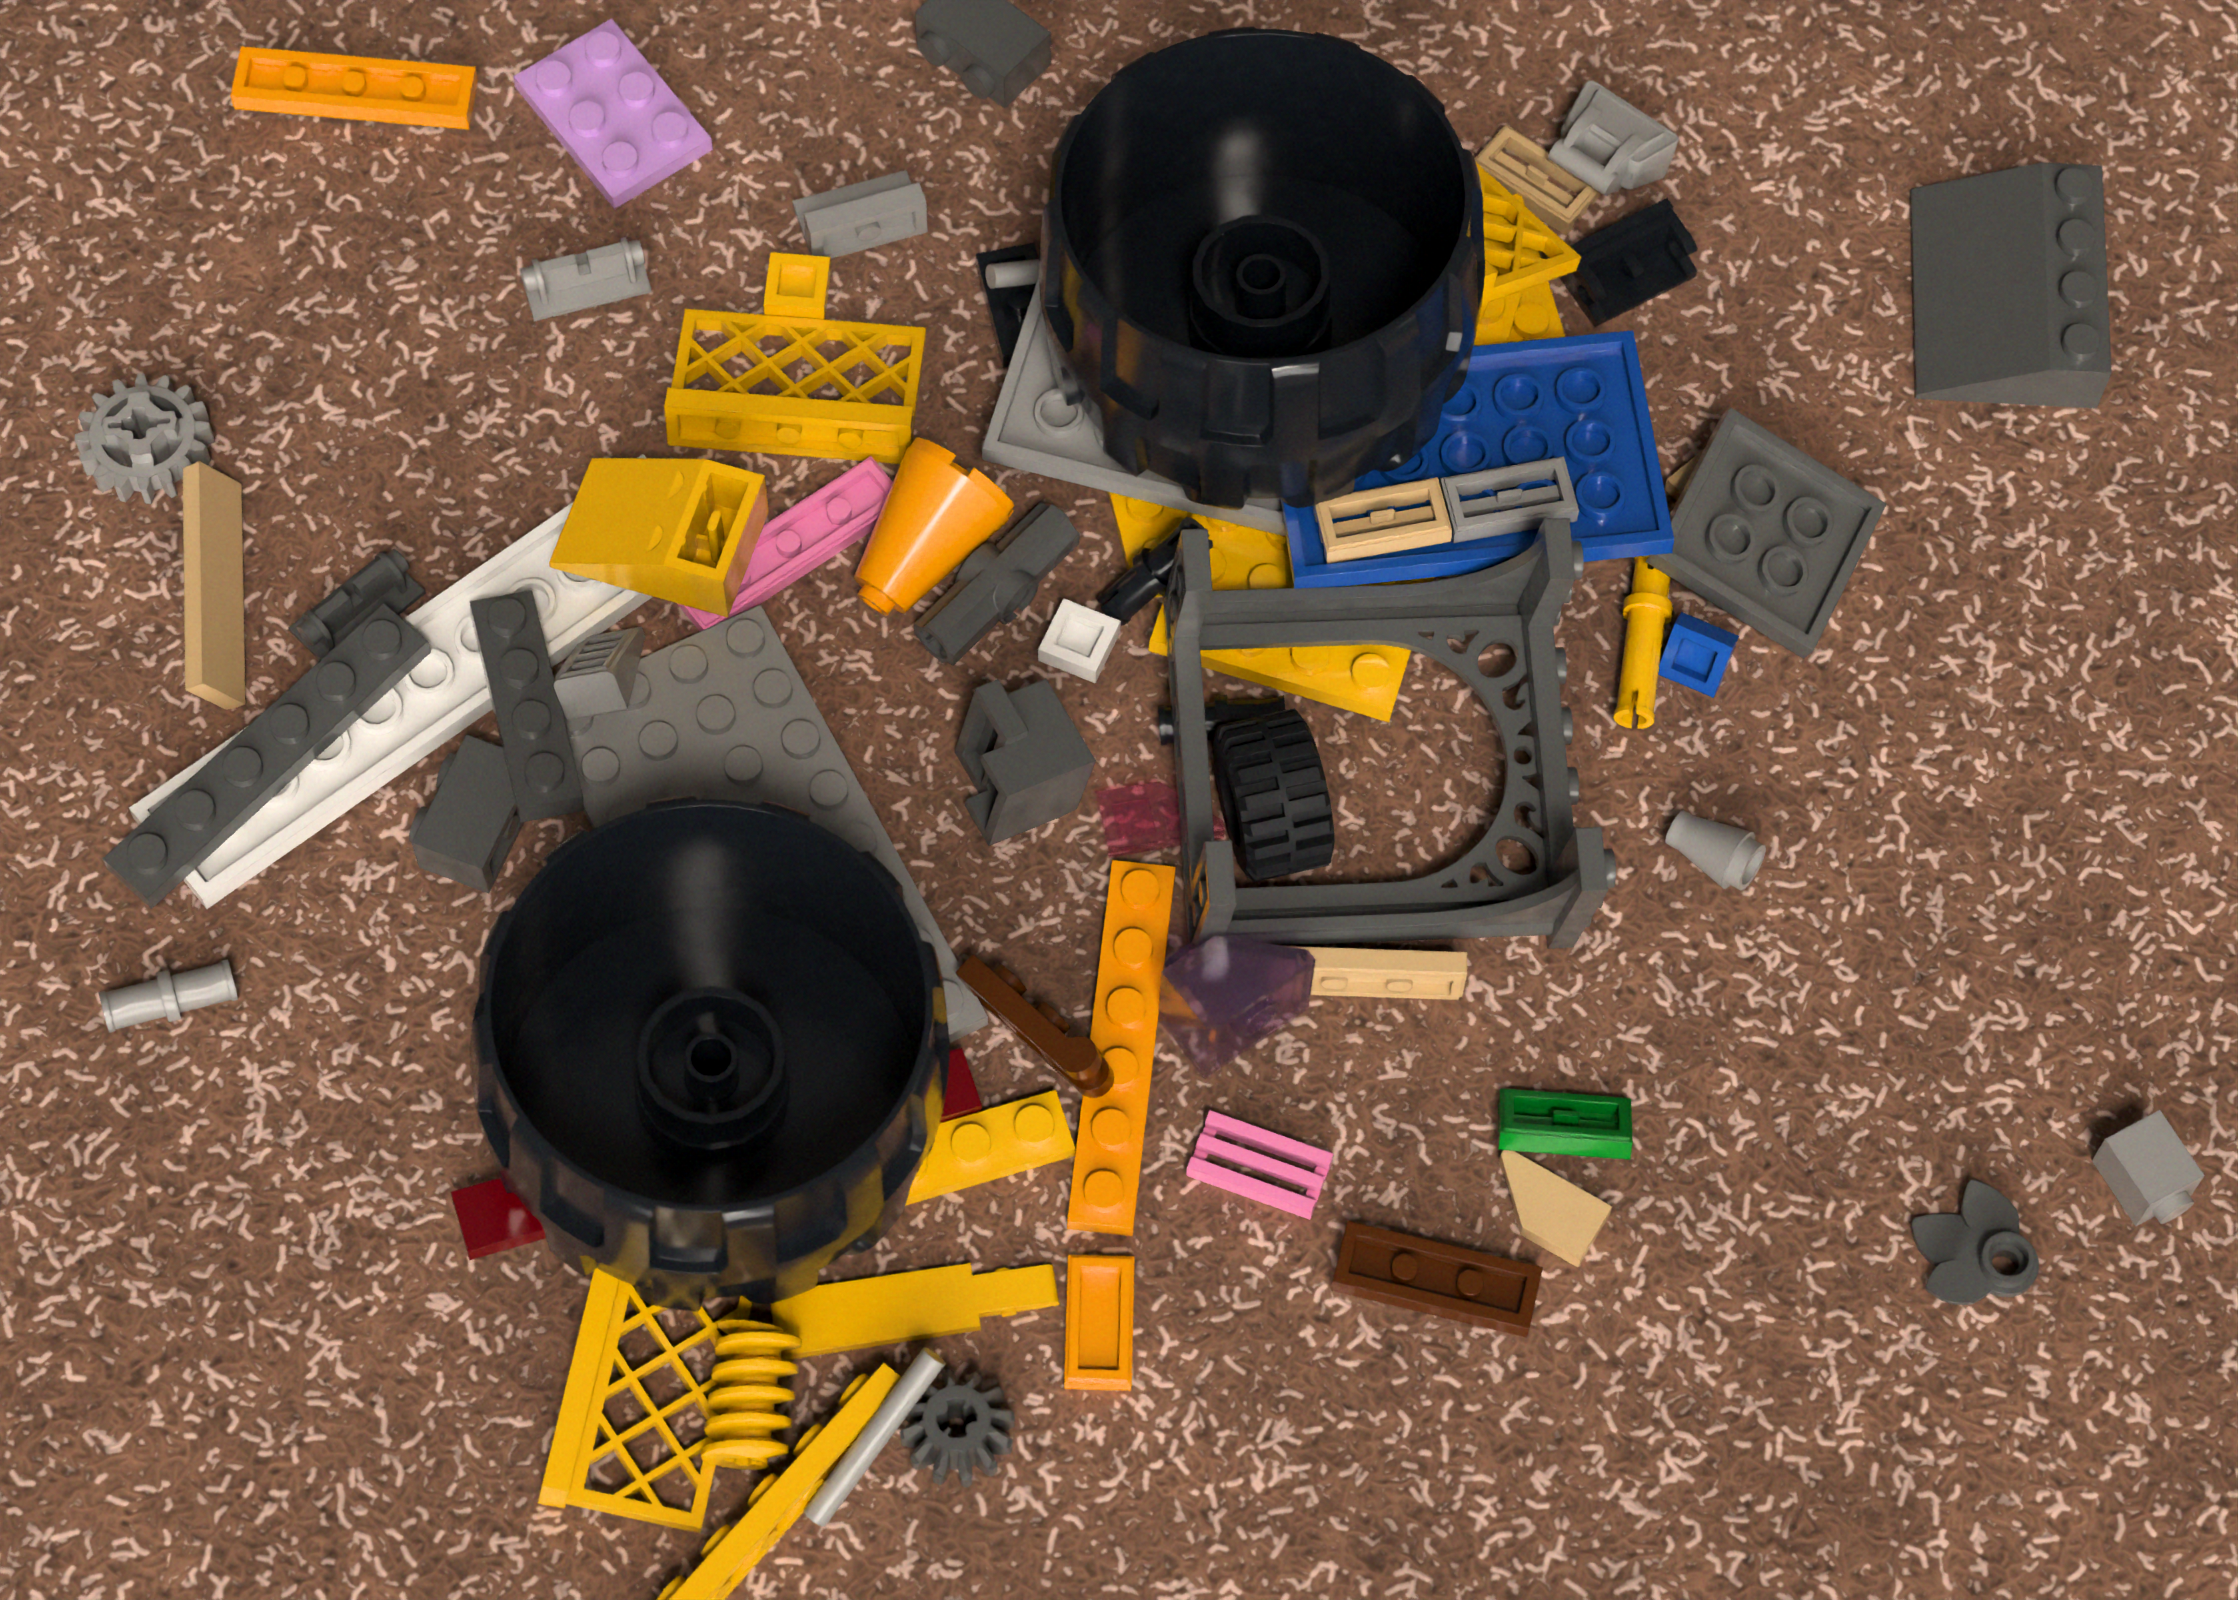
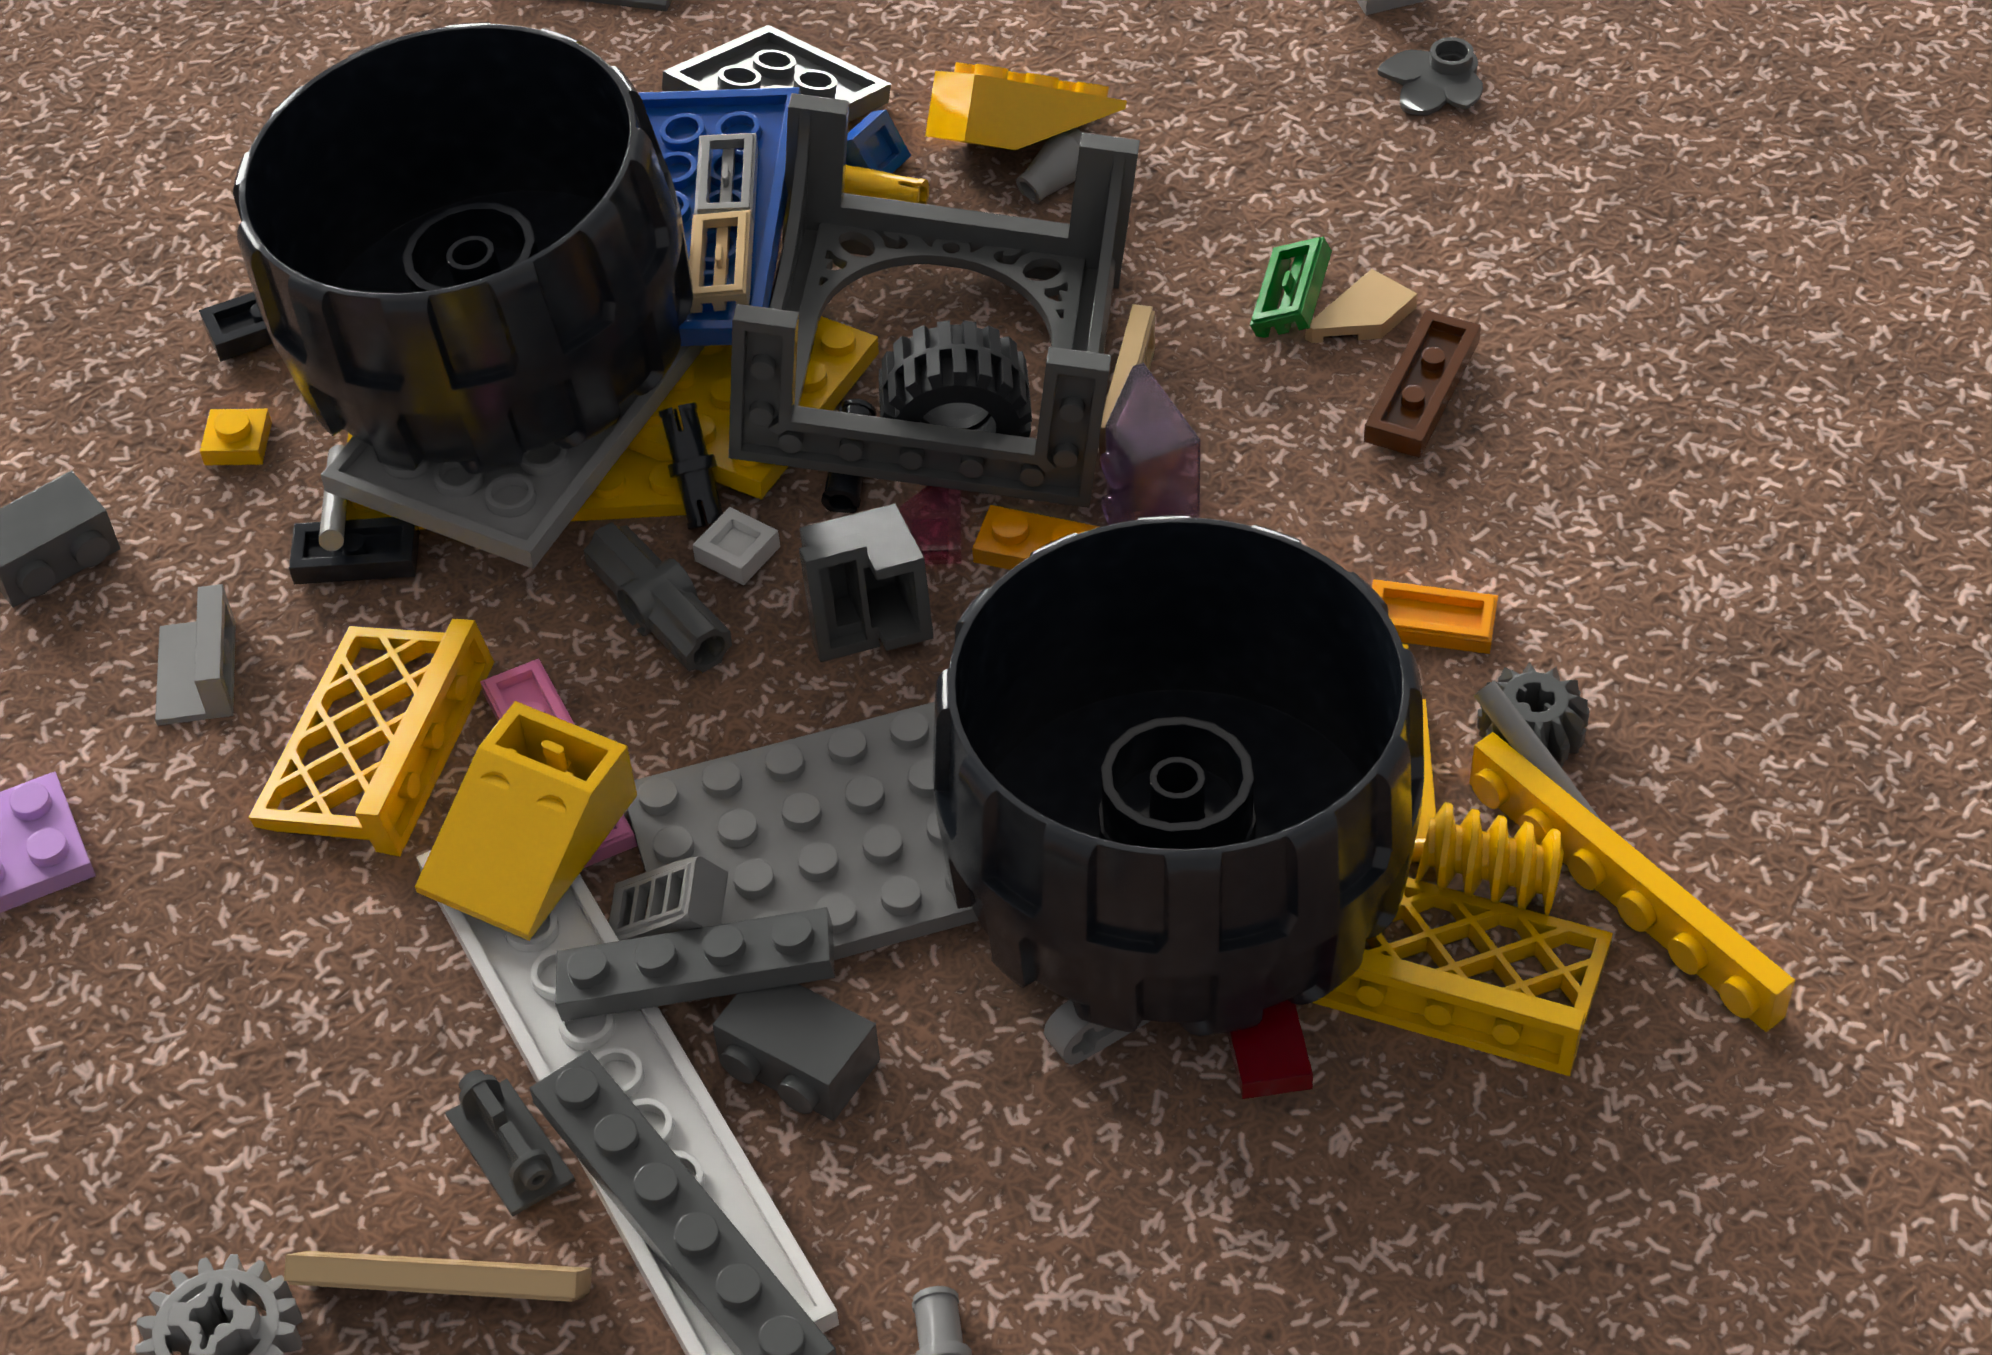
camera: 75 degrees left, 15 degrees down
light grey hinge [519,237,652,321] -> none
yellow plate [763,252,831,320] -> none
light orange cone [854,437,1014,616] -> none
bright pink tile [1186,1110,1334,1220] -> none
none -> yellow slope [925,62,1127,150]

